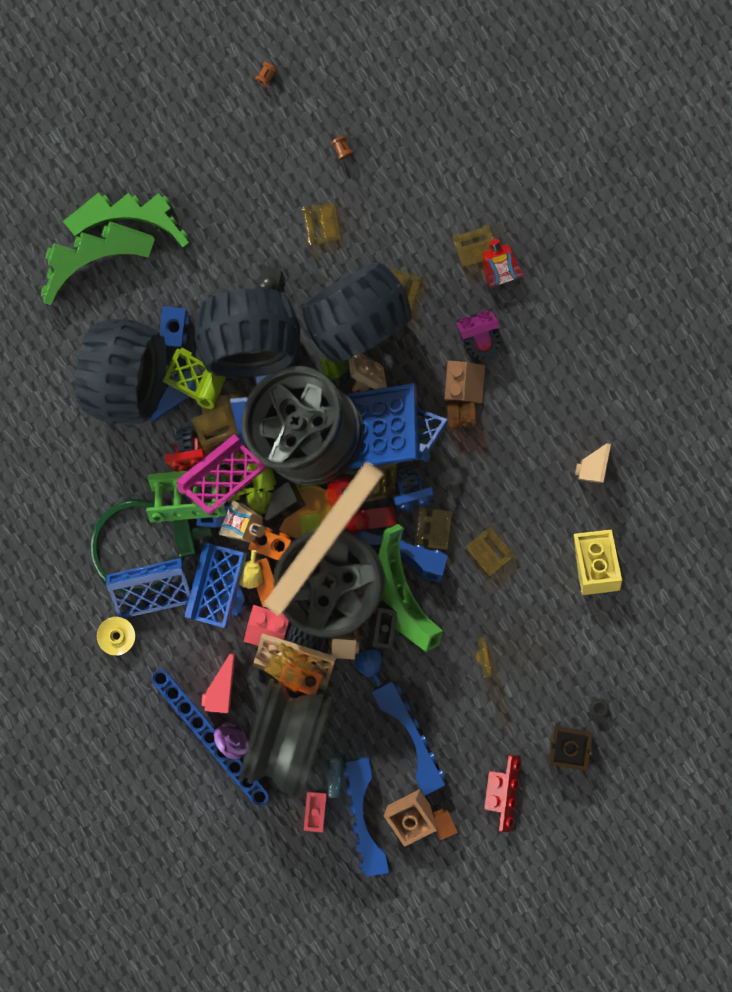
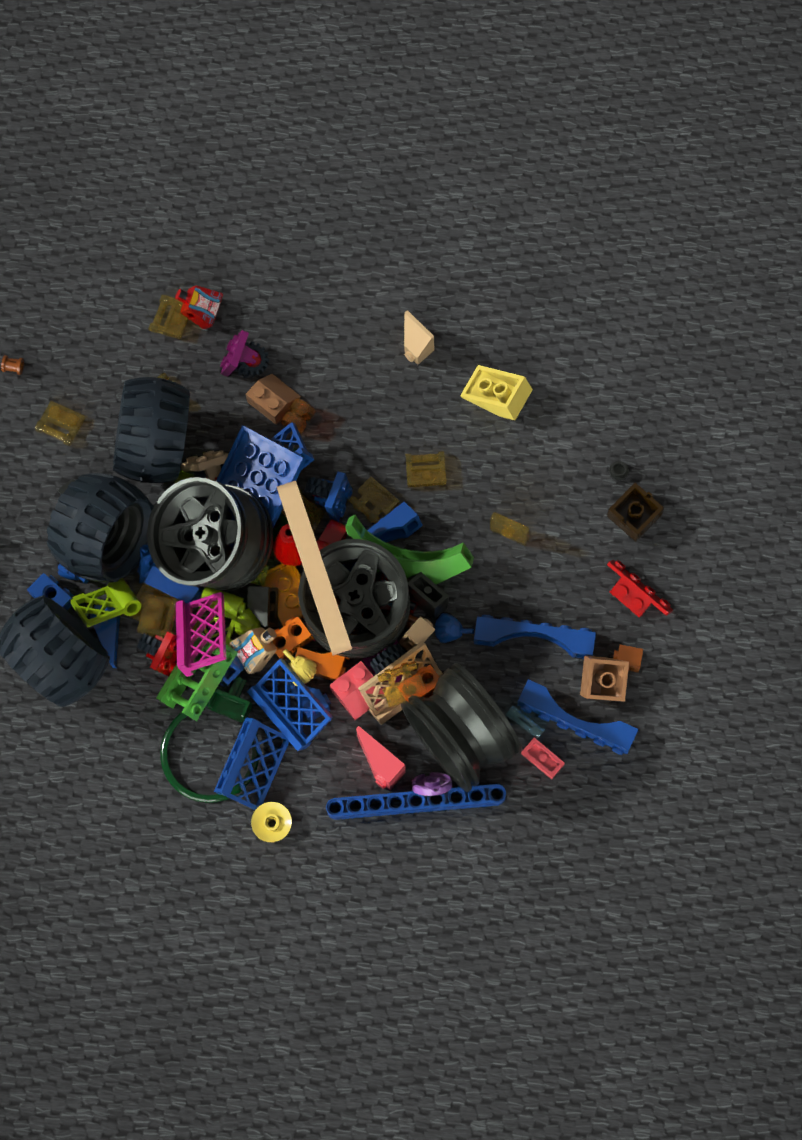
camera: 50 degrees left, 15 degrees down
clear neon green panel [300,514,320,536] -> none
none -> blue hinge [137,545,155,584]

